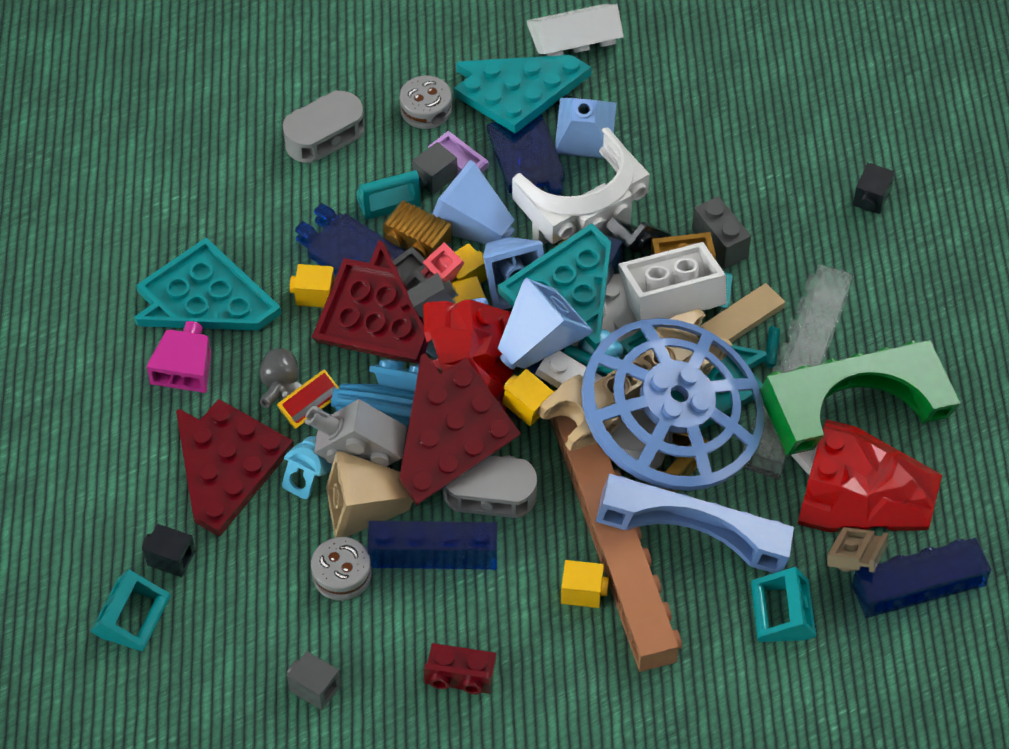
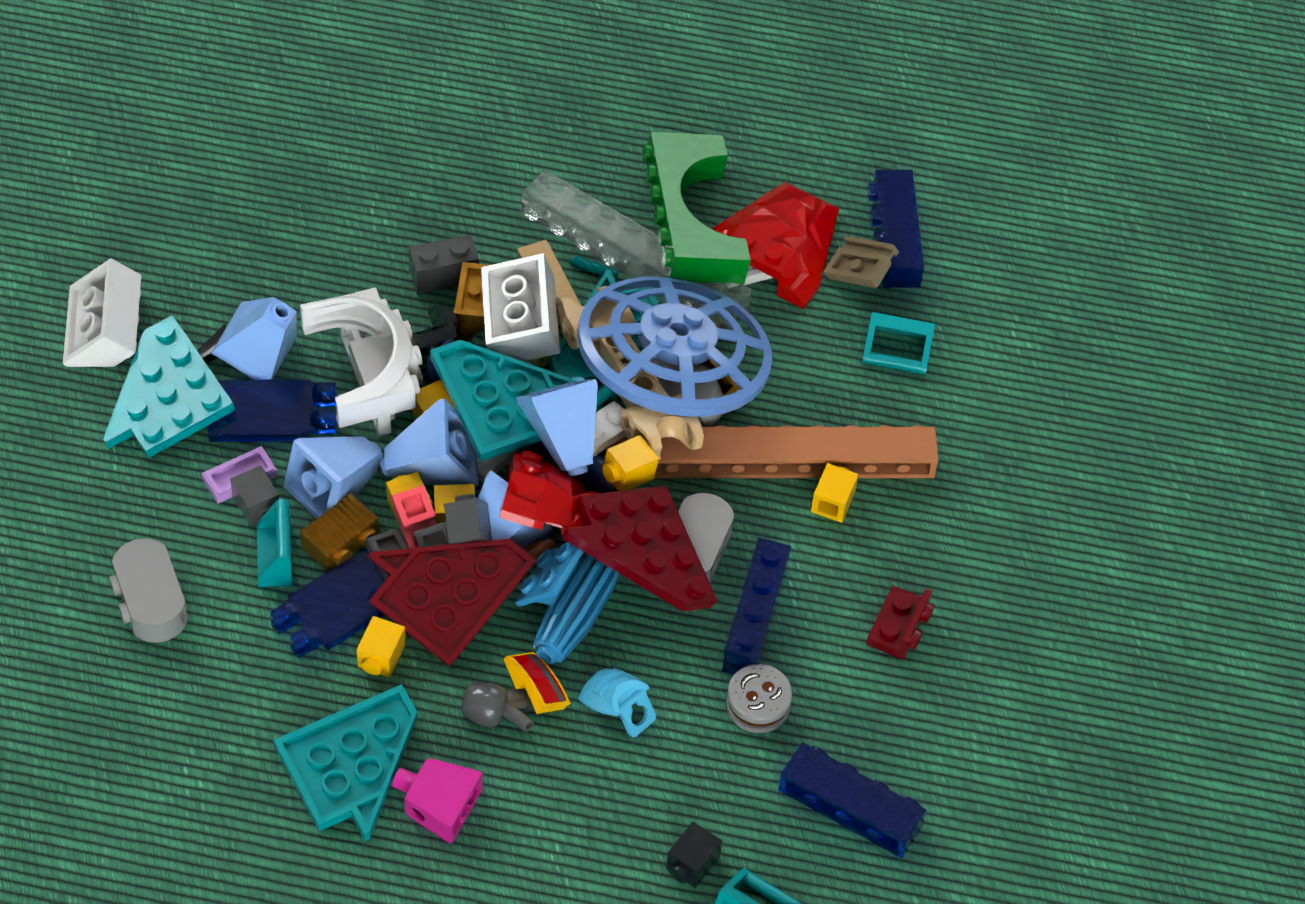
camera: 80 degrees left, 0 degrees up
dark red wing [176,399,294,537] -> none
dark grey brick [287,651,341,710] -> none
light grey brick [305,399,407,467] -> none
tan slope [326,451,414,538] -> none
light grey head [400,76,452,129] -> none
medium blue arch [595,473,794,573] -> none
black brick [853,162,895,214] -> none
none -> clear blue brick [778,742,927,858]

